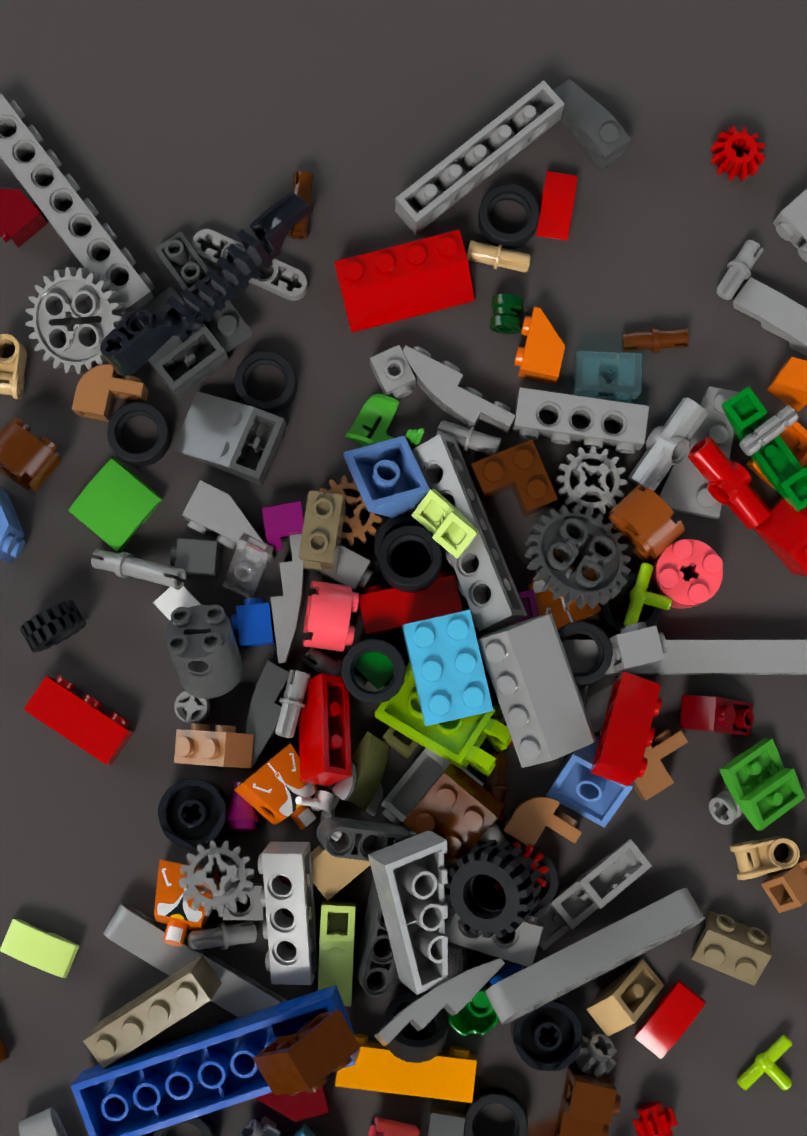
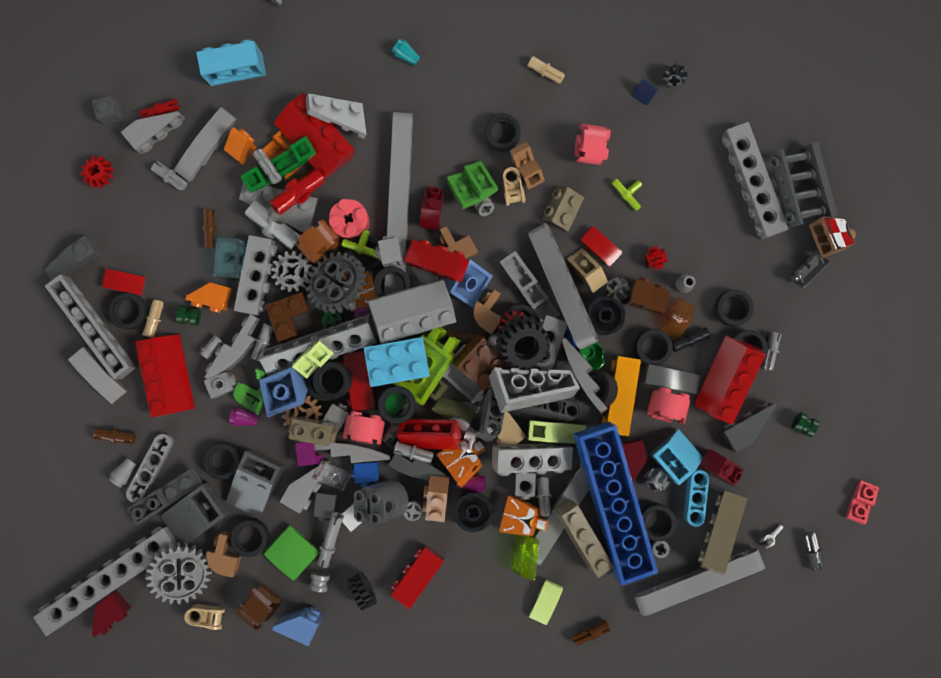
camera: 85 degrees left, 5 degrees up
black piece [100,192,313,376] -> none
light grey gear [179,840,254,917] -> none
reddish brown brick [252,1009,361,1096] -> none
none -> light grey slope [68,347,128,404]
none -> light grey cone [108,458,136,488]
none -> light grey pin [199,335,224,360]
none -> magenta cone [229,407,259,426]
none -> light grey wheel [308,572,330,592]
none -> dark green wheel [322,312,344,328]
none -> clear neon green slope [511,534,539,580]

